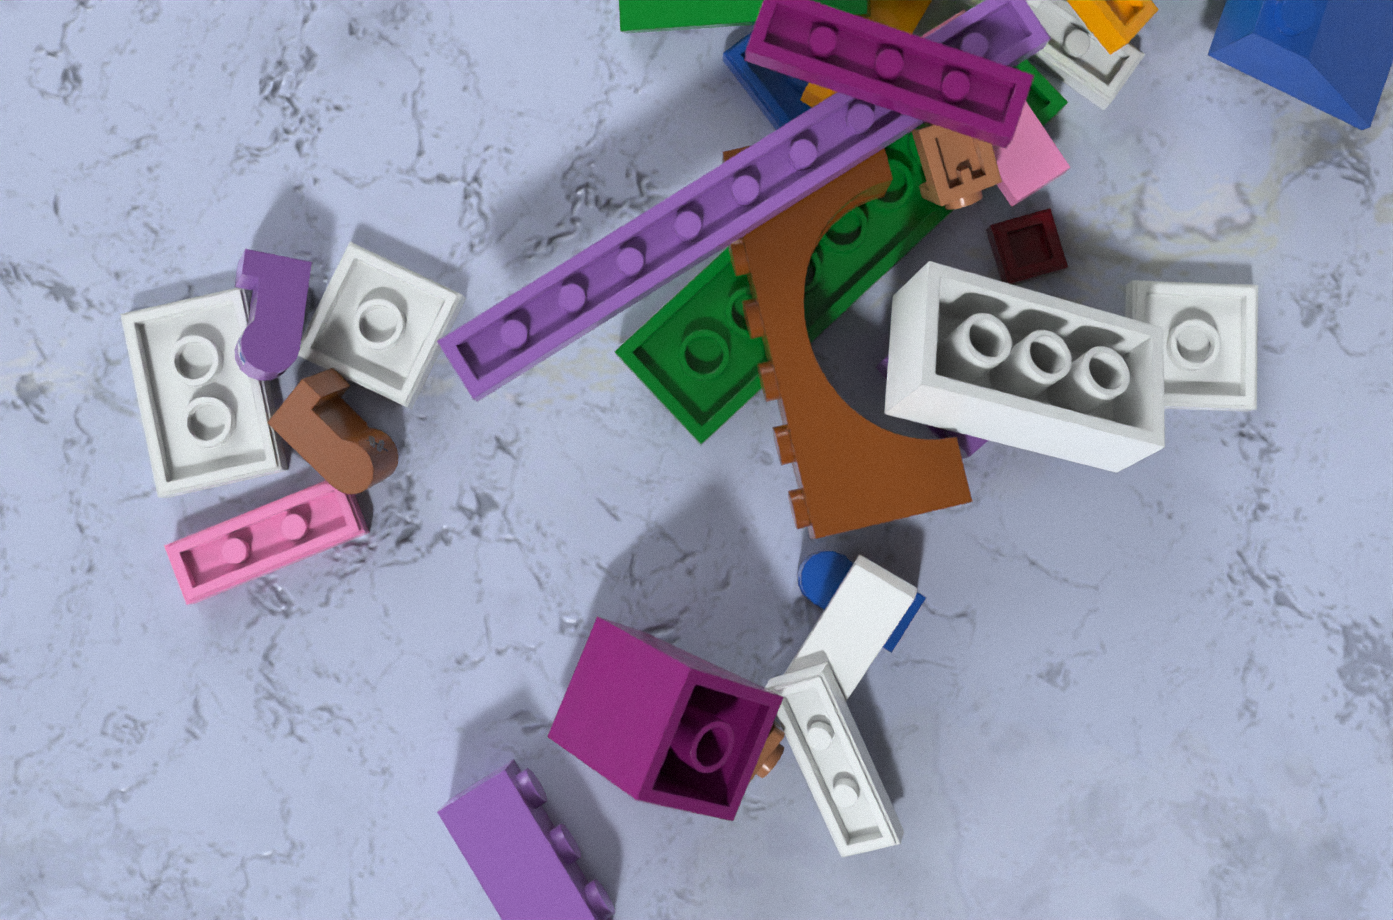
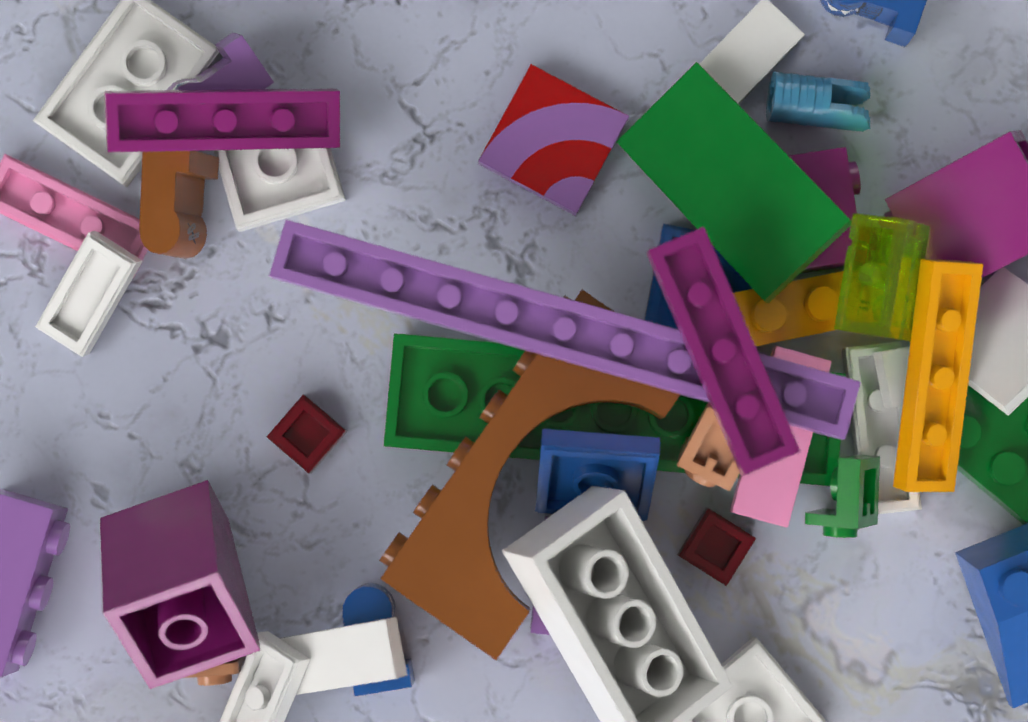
camera: 50 degrees right, 0 degrees up
none -> white tile [35,231,143,357]
none -> magenta plate [104,89,340,152]
none -> dark red tile [266,394,347,474]
none -> tile [478,64,629,216]
none -> blue tile [535,429,660,521]
none -> green bracket [805,455,880,538]

